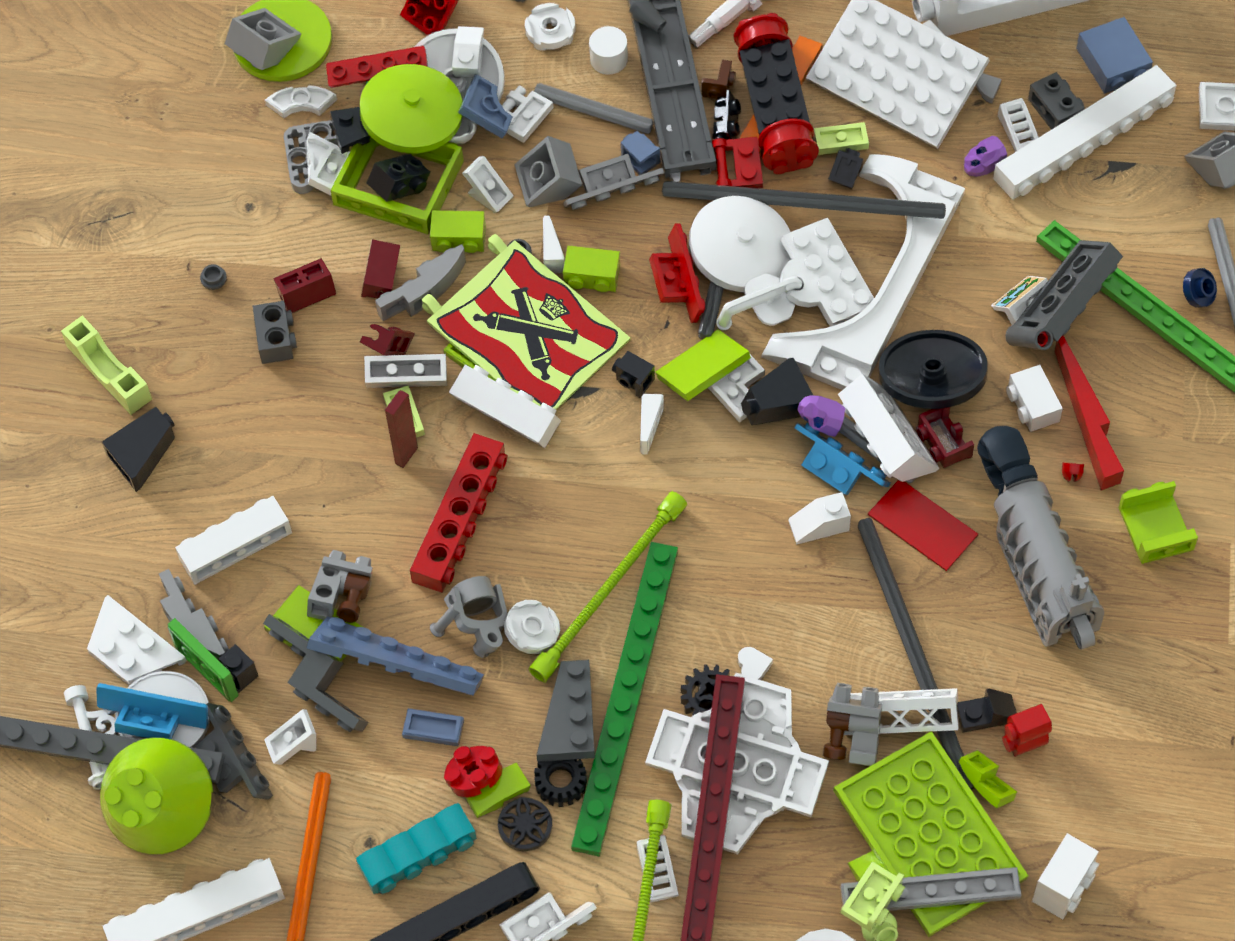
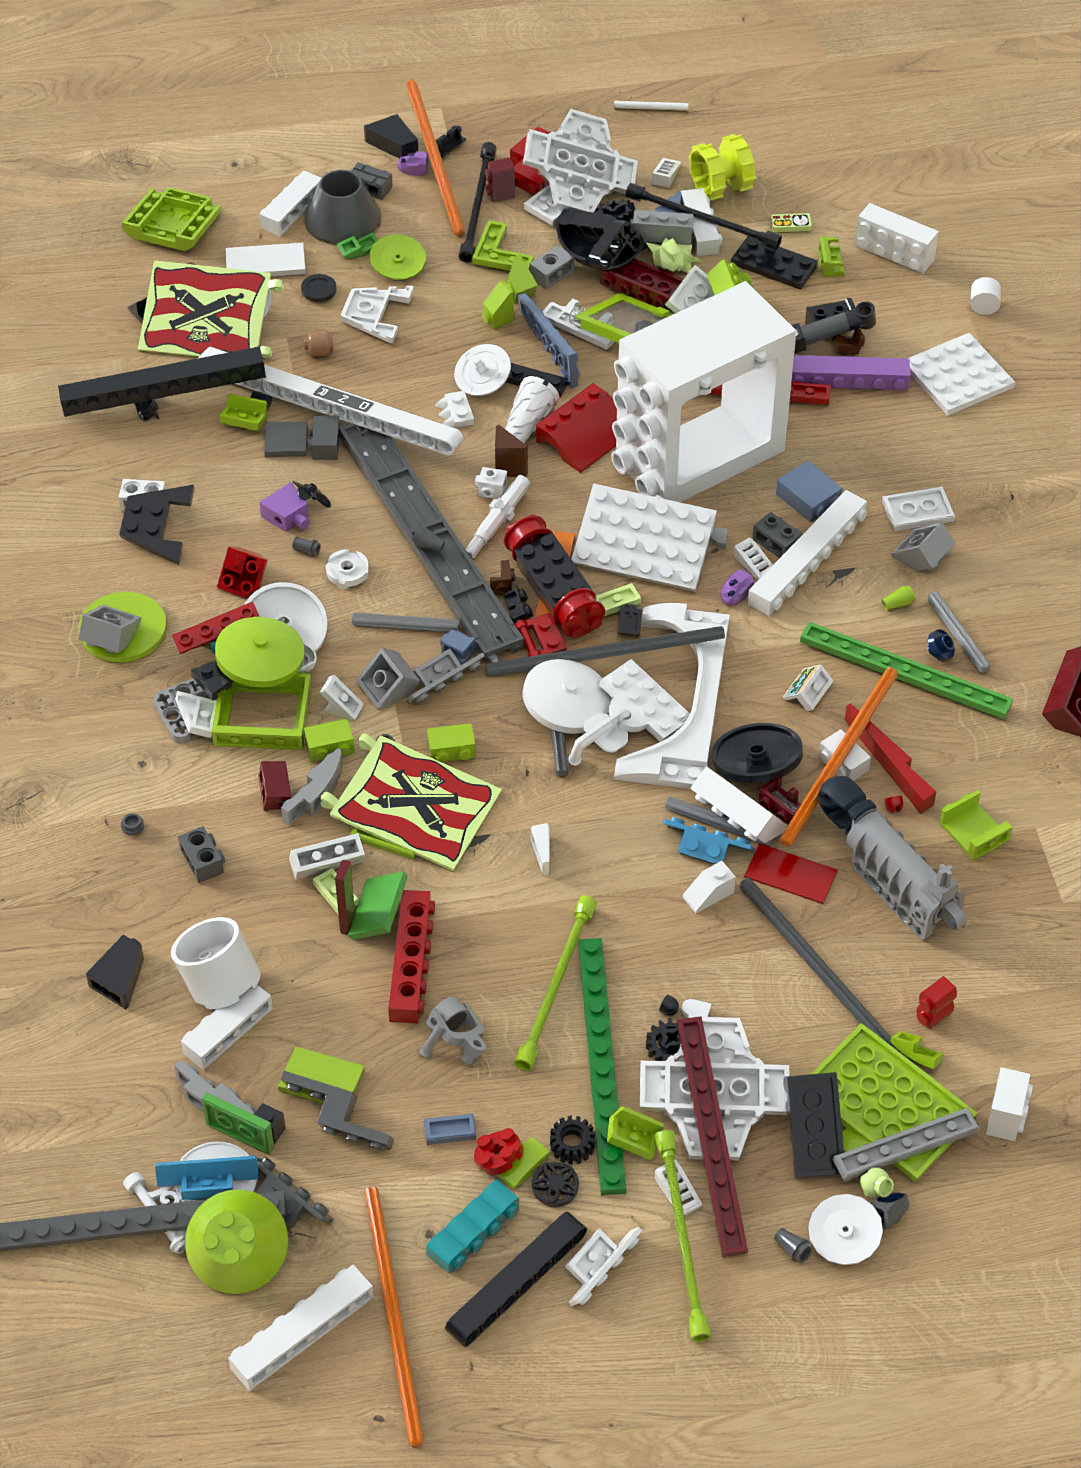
camera: 20 degrees left, 10 degrees down
yellowish green arch [61,316,152,415] -> none
white wing [87,595,187,686] -> none
white slope [264,709,316,765] -> none
white tile [265,85,337,118] -> none
dark red hinge [273,258,337,313] -> none
light grey hips [307,550,373,623] -> none
sand blue wing [307,616,484,696] -> none
dark red hinge [360,324,415,356] -> none
black brick [367,153,430,202] -> none
white brick [449,365,561,448] -> none
white slope [452,26,484,78] -> none
sand blue tile [458,74,513,138] -> none
white plate [502,86,553,143] -> none
white tile [504,600,560,654] -> none
dark grey wing [537,660,595,762] -> none
white slope [543,216,565,274] -> none
white piece [589,26,628,75] -> none
black brick [612,351,655,398] -> none
red bracket [649,223,705,323] -> none
lime tile [655,329,751,401] -> none
white plate [708,354,765,423] -> none
black slope [741,357,814,426] -> none
medium lavender rock [798,395,845,437] -> none
light grey hips [823,683,882,766] -> none
yellowish green bracket [840,862,905,932] -> none
white fence [844,688,959,735] -> none
black slope [957,688,1017,733] -> none
dark grey hinge [1005,240,1123,350] -> none
none -> white brick [171,917,261,1009]
none -> bright green tile [348,871,408,940]
none -> lime bracket [607,1106,664,1160]
none -> black hinge [659,994,679,1016]
none -> orange axle [780,667,898,847]
none -> black hinge [783,1072,844,1178]
none -> lime cone [882,585,916,611]

